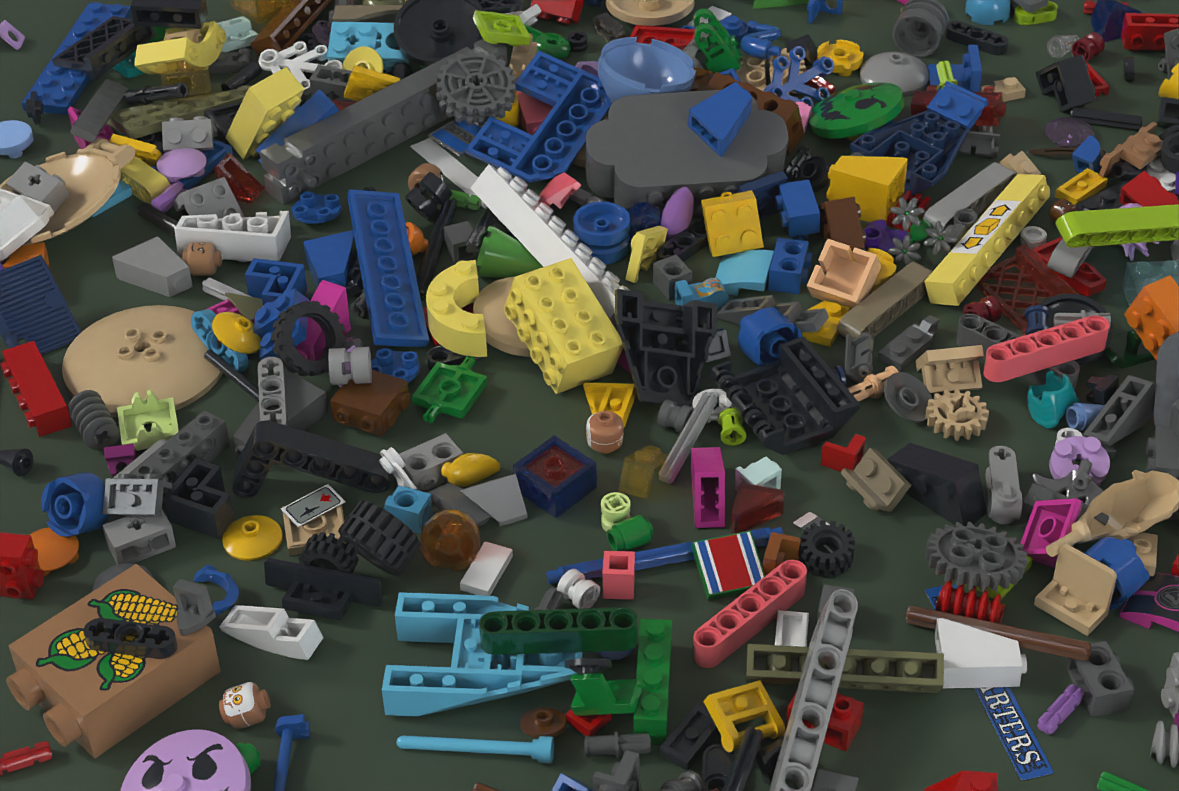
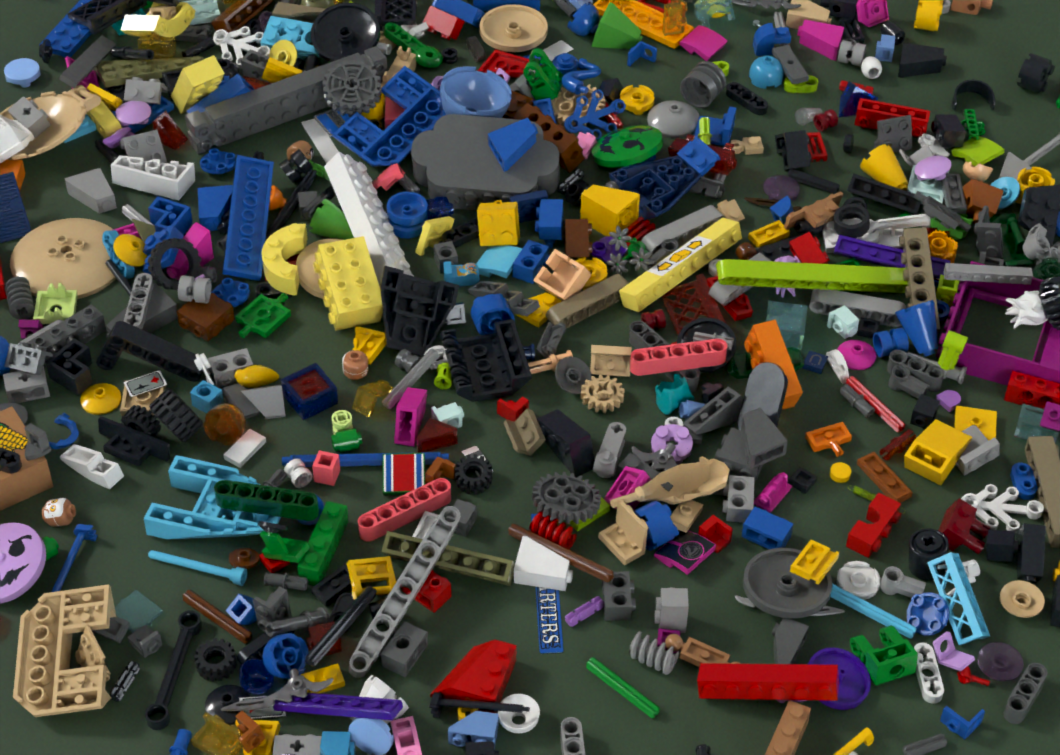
camera: 10 degrees right, 5 degrees up
medium nougat head [182,242,222,276] -> none
lime plate [473,10,531,47] -> none
medium lavender arm [660,187,694,239] -> none
dark grey hinge [878,315,939,371] -> none
dark blue bush [1024,305,1050,335] -> none

